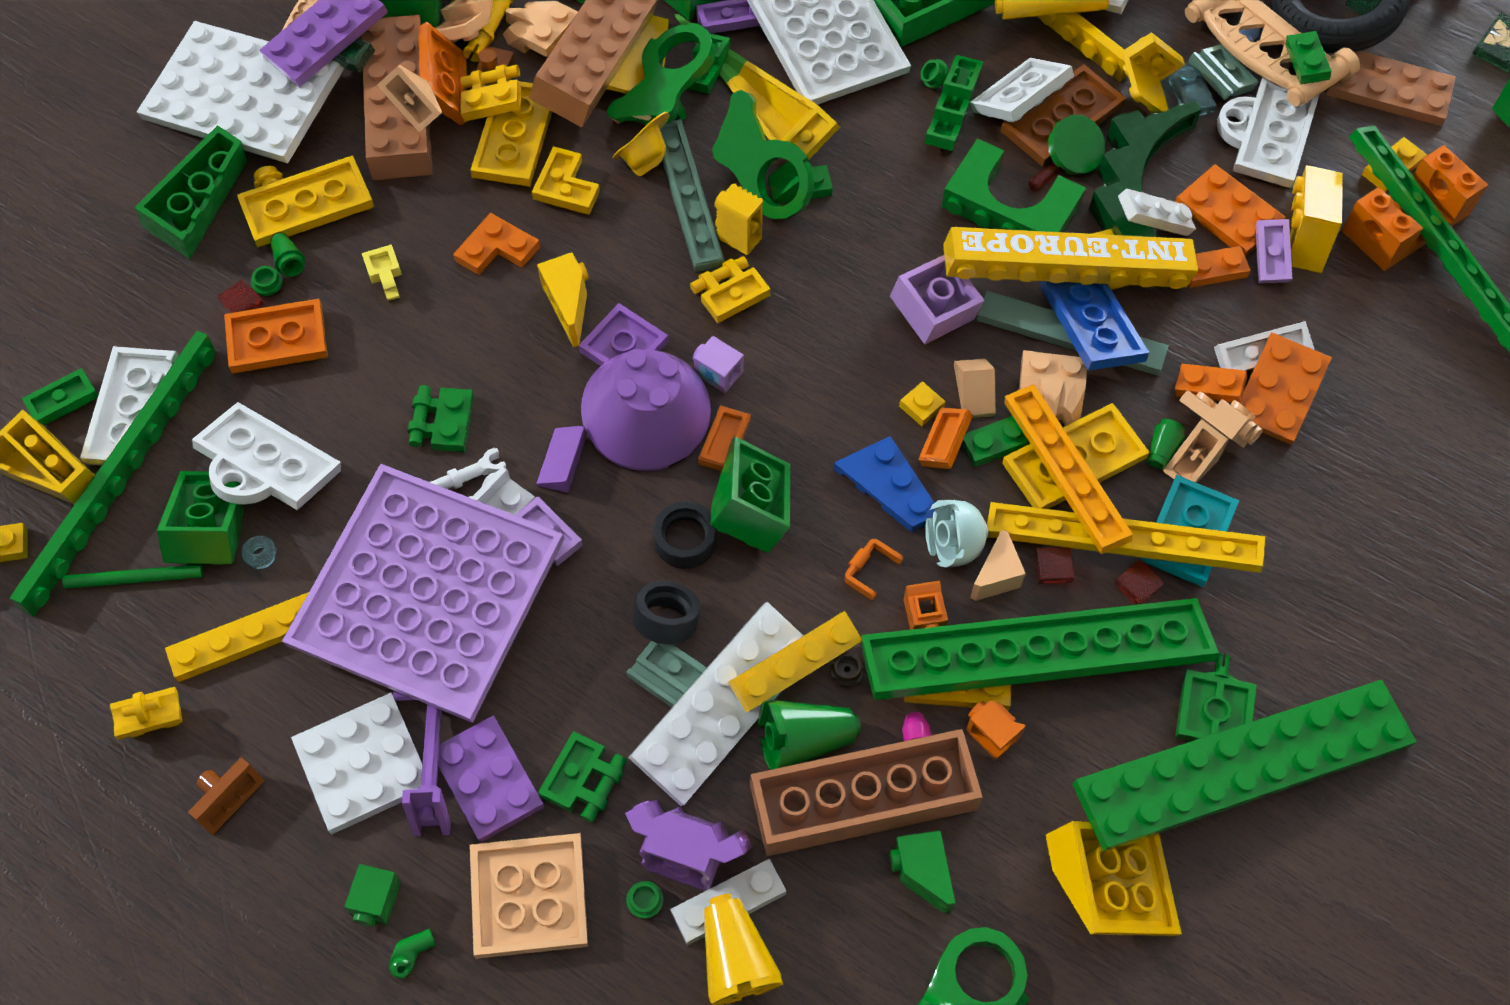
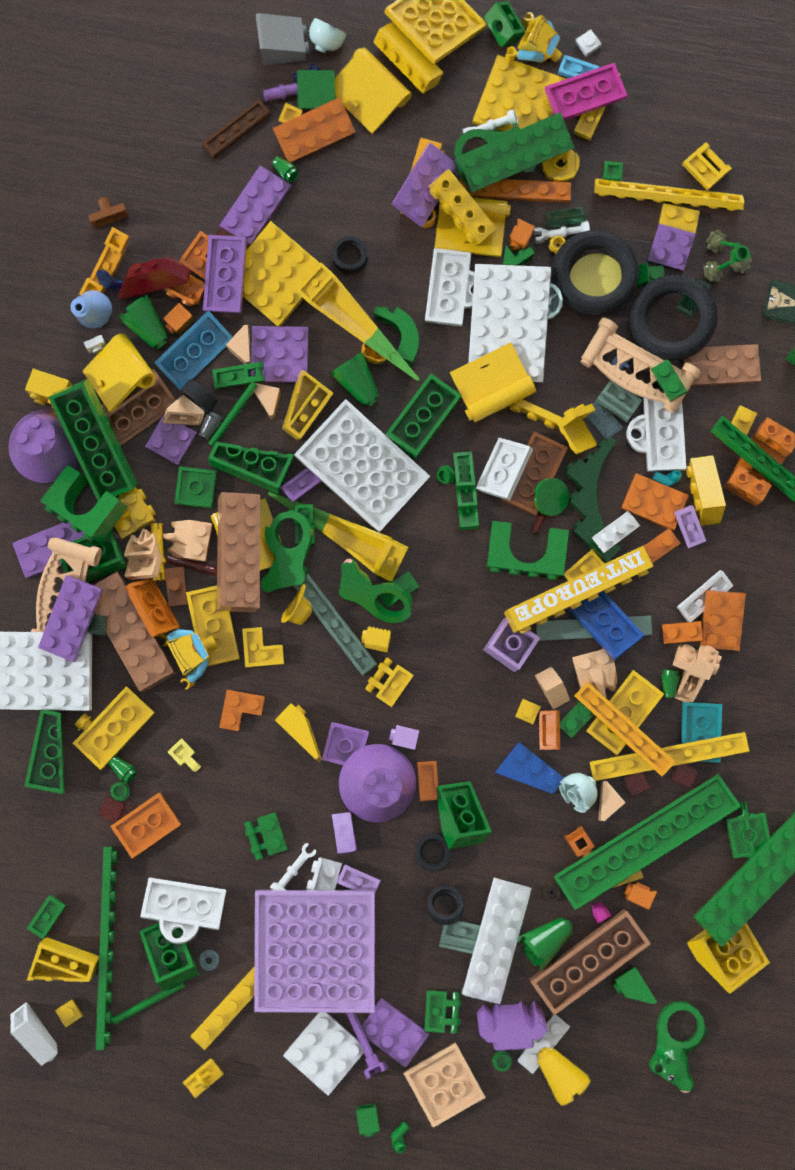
camera: 20 degrees left, 20 degrees up
white wing [80,346,179,466] -> none
dark orange tile [188,757,265,836] -> none
light nougat slope [377,65,442,133] -> none
yellow plate [461,64,521,122] -> none
yellow plate [728,611,861,712] -> none
orange piece [844,539,904,600] -> none
none -> torso [160,629,217,689]
none -> clear red bar [166,555,217,575]
none -> teal arm [652,470,682,486]

